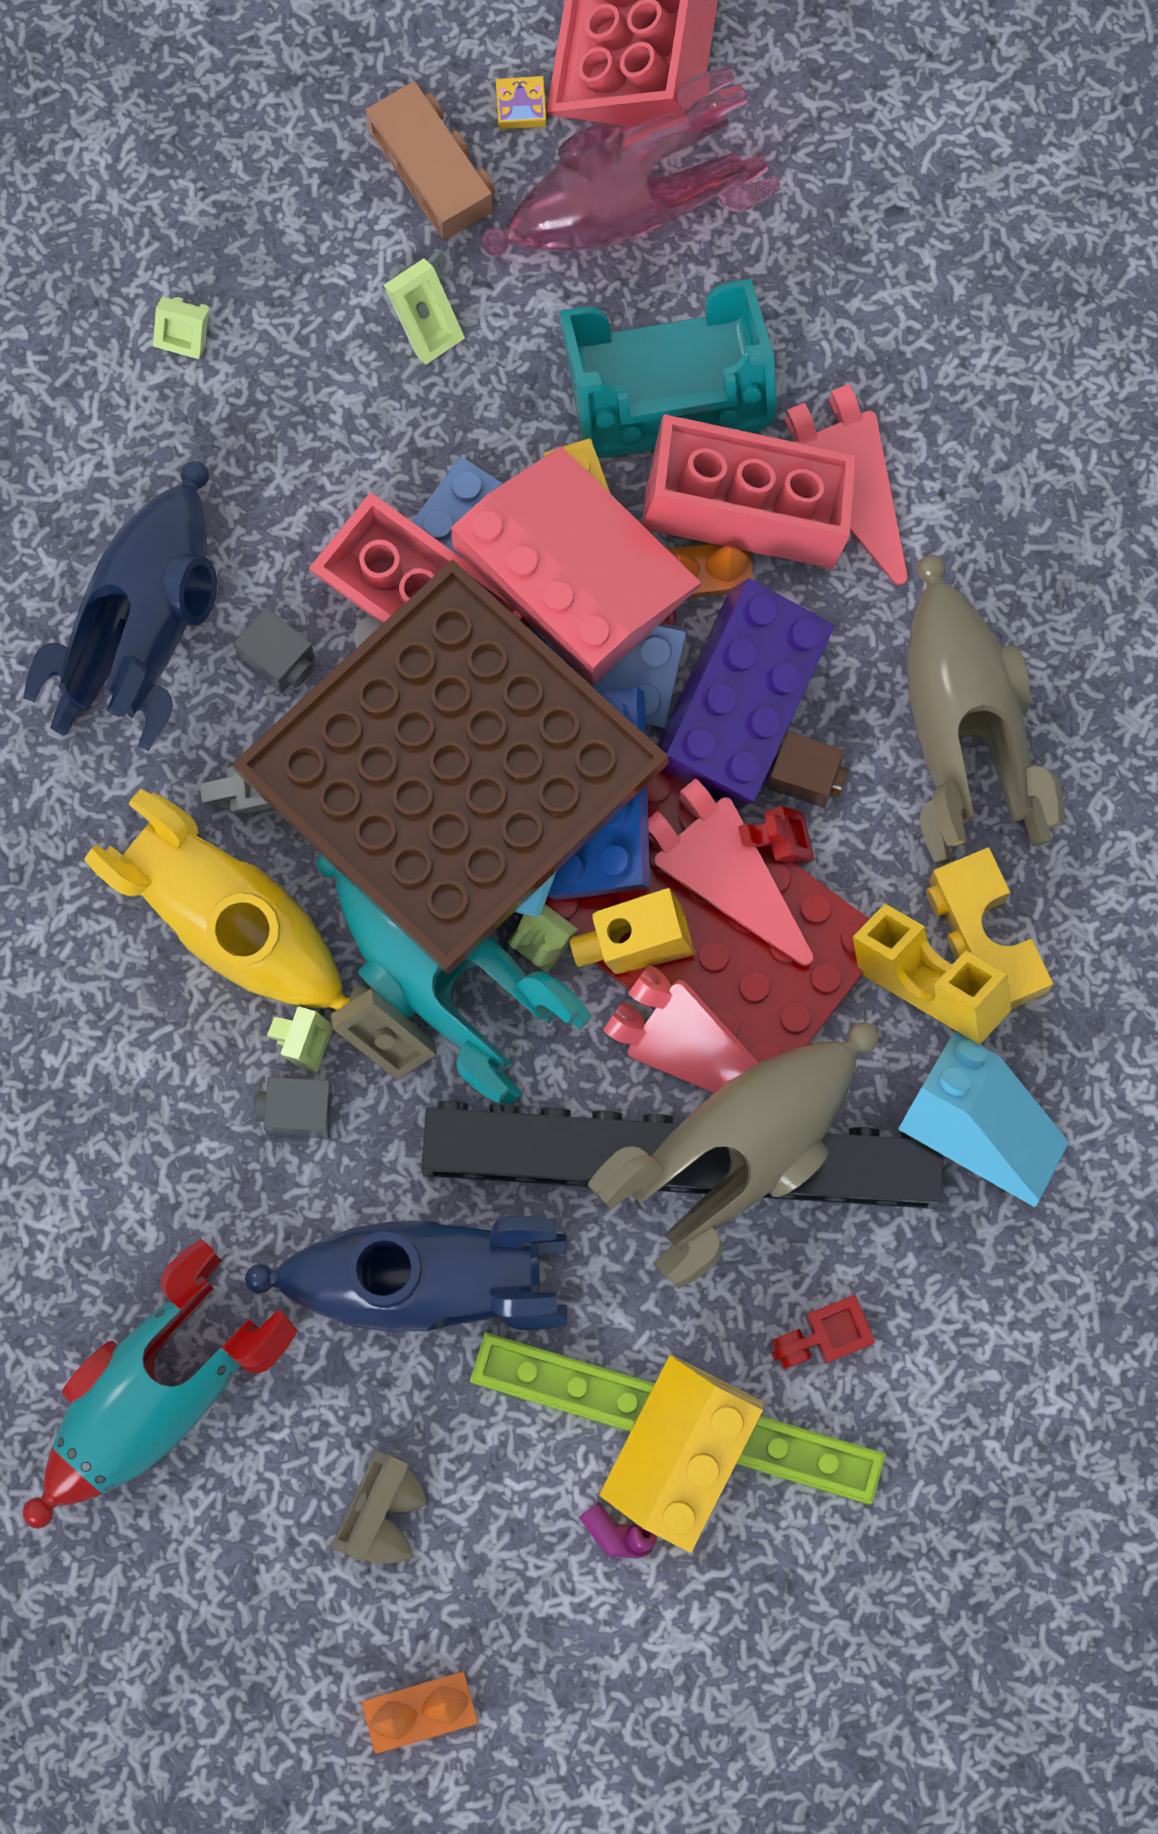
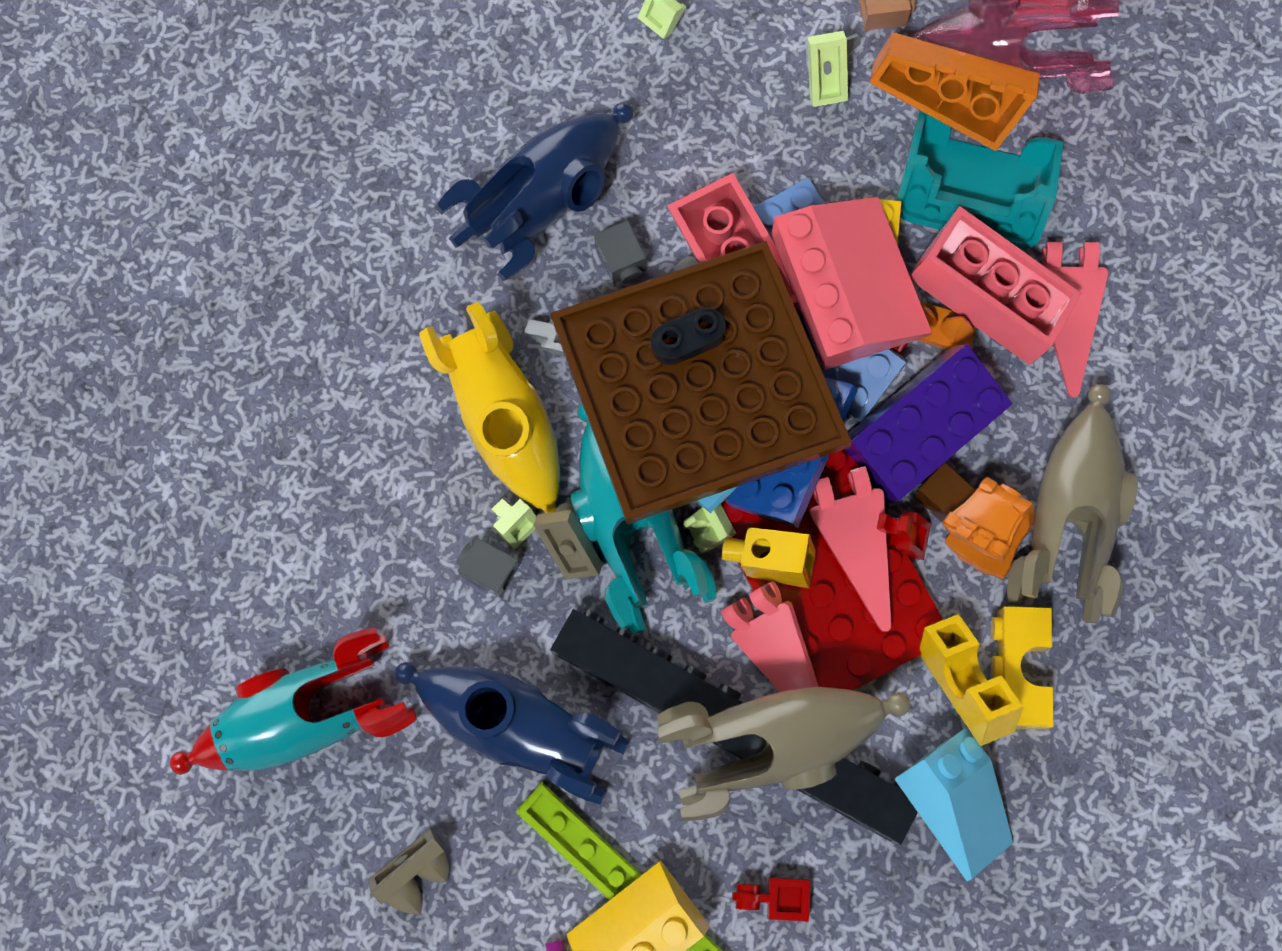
camera: 30 degrees right, 0 degrees up
none -> black plate [651,308,726,365]
none -> orange wedge [869,32,1040,151]
none -> orange piece [942,477,1035,580]

